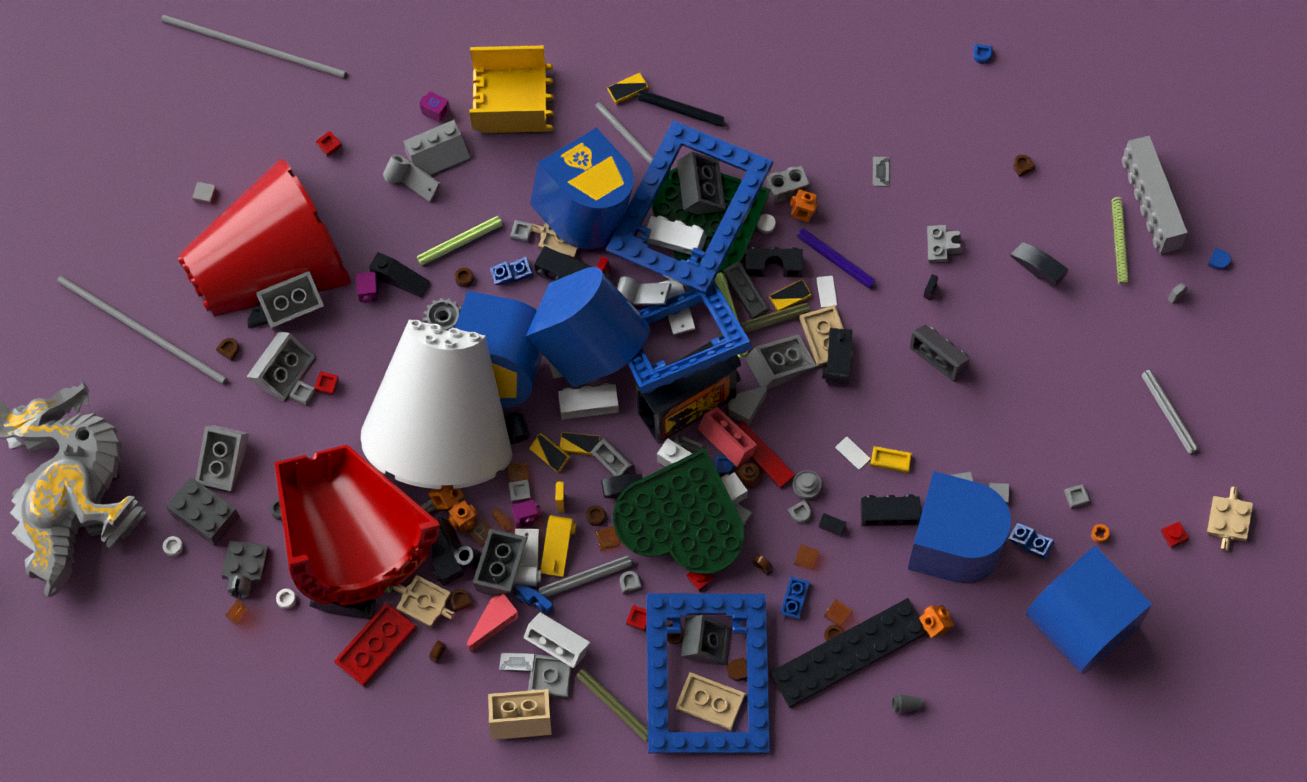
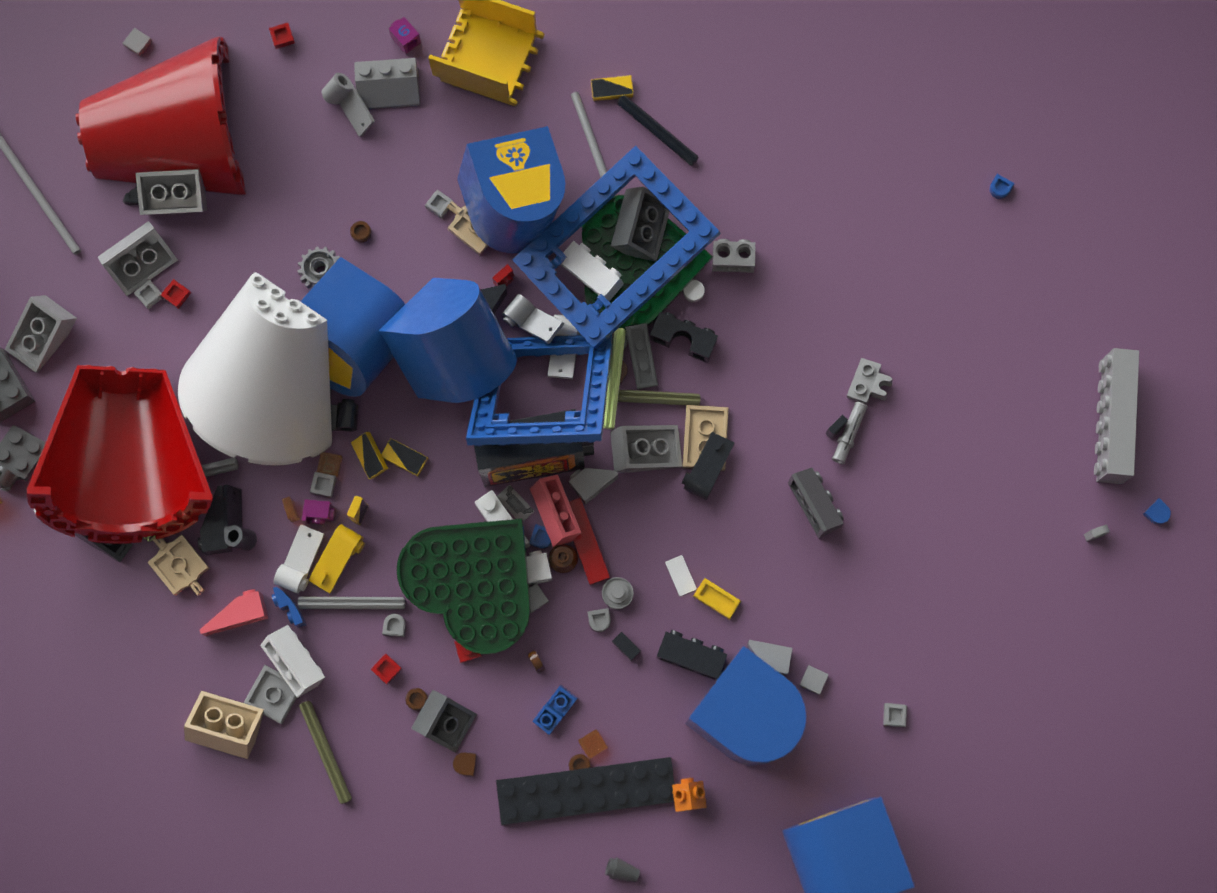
camera: 20 degrees right, 10 degrees up
reddish brown tile [216,338,239,361] -> none
red tile [334,602,417,687] -> none
magenta brick [356,272,378,303] -> none
black slope [369,252,430,298] -> none
yellowish green axle [417,216,502,266] -> none
orange brick [428,485,464,510] -> none
reddish brown tile [429,640,446,664] -> none
orange brick [448,500,477,534] -> none
reddish brown tile [450,589,473,612] -> none
clear orange tile [468,519,492,547] -> none
dark grey slope [473,529,528,595] -> none
blue slope [490,257,533,285] -> none
sticker [499,653,534,671] -> none
black brick [534,246,592,281] -> none
white brick [558,383,619,420] -> none
reddish brown tile [586,505,606,526] -> none
light grey slope [591,438,633,476] -> none
clear orange tile [595,526,619,551] -> none
black slope [601,474,643,498] -> none
blue plate [646,593,770,754] -> none
tan tile [675,672,746,731] -> none
tile [769,279,812,311] -> none
orange brick [790,189,818,222] -> none
clear orange tile [794,544,819,570] -> none
dark purple axle [797,228,875,288] -> none
white sticker [816,276,837,307] -> none
sticker [873,157,889,186] -> none
blue slope [1008,523,1055,559] -> none
black slope [1010,242,1068,288] -> none
reddish brown tile [1013,155,1036,177] -> none
orange bush [1091,524,1109,543] -> none
yellowish green piece [1111,197,1129,284] -> none
light grey axle [1142,370,1198,454] -> none
red plate [1161,521,1189,548] -> none
tan plate [1207,487,1253,551] -> none
none -> light grey pin [832,402,868,464]

